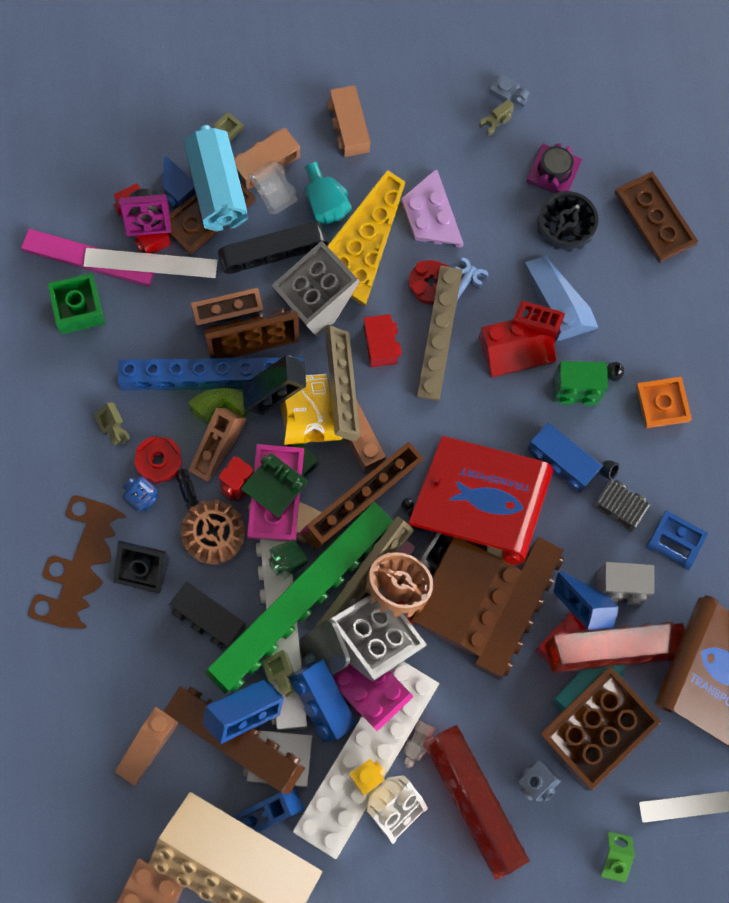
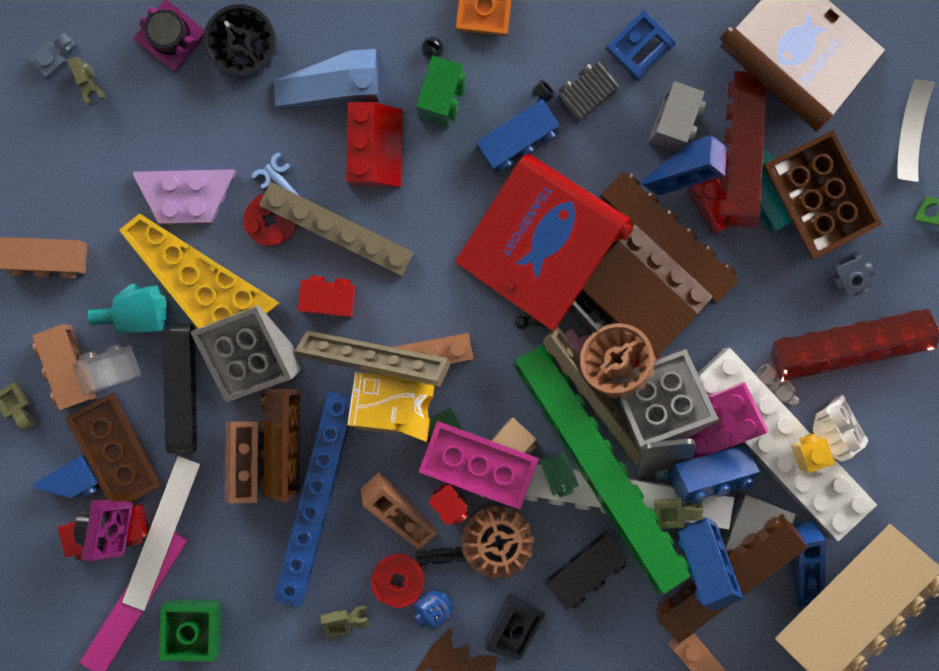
camera: 70 degrees left, 15 degrees up
medium azure brick [183,125,248,231] -> none
clear neon green brick [188,388,250,425] -> none
dark green hinge [241,453,308,518] -> none
black brick [243,355,306,415] -> none
reddish brown brick [299,441,424,550] -> none
red slope [513,300,566,339] -> none

